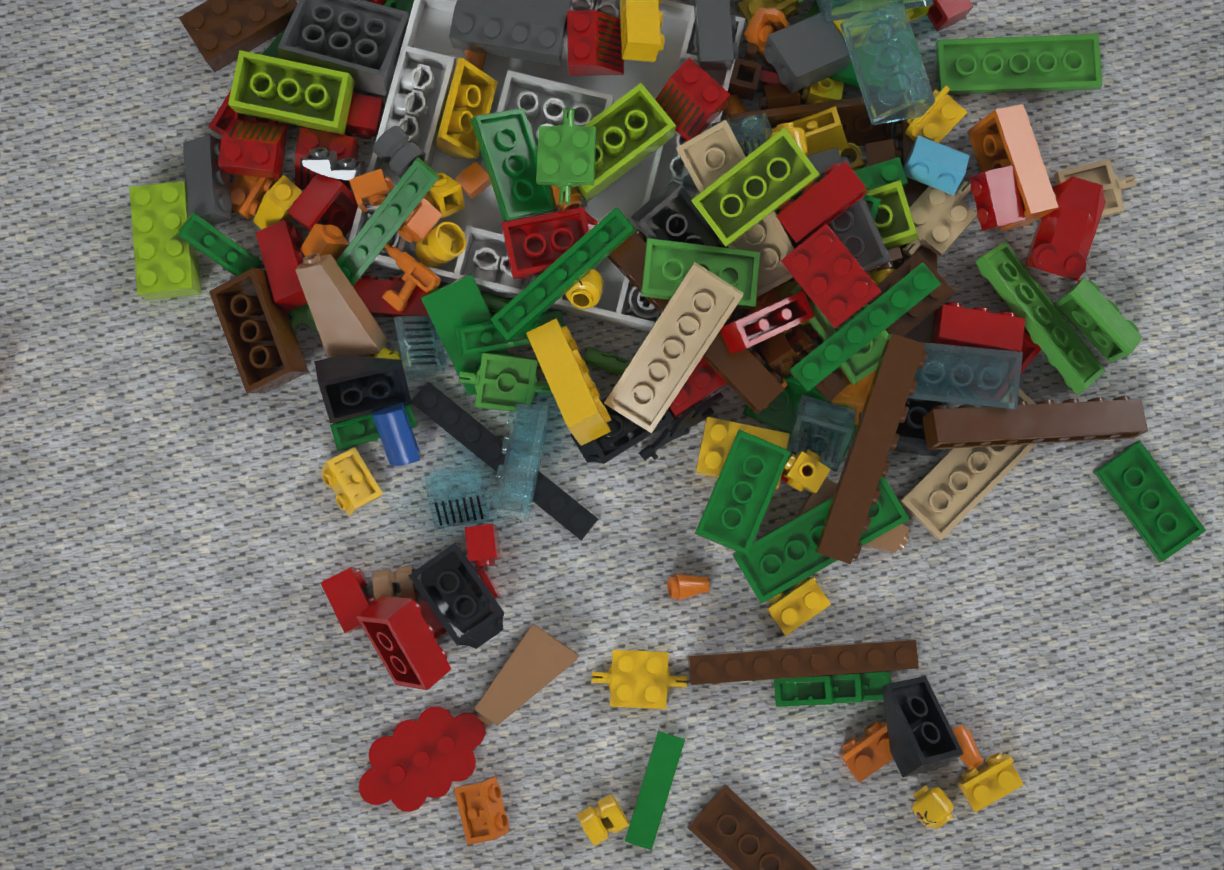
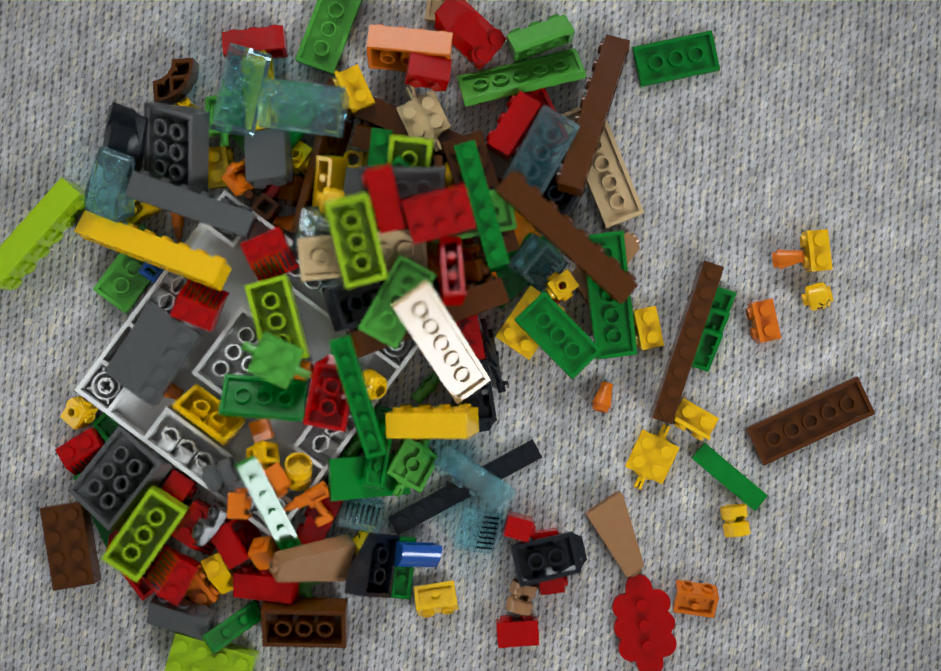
camera: 70 degrees left, 5 degrees up
red brick [356,596,451,690] -> none
black slope [882,676,964,778] -> none
medium azure brick [904,135,970,195] -> none
none -> yellow bracket [673,398,719,441]

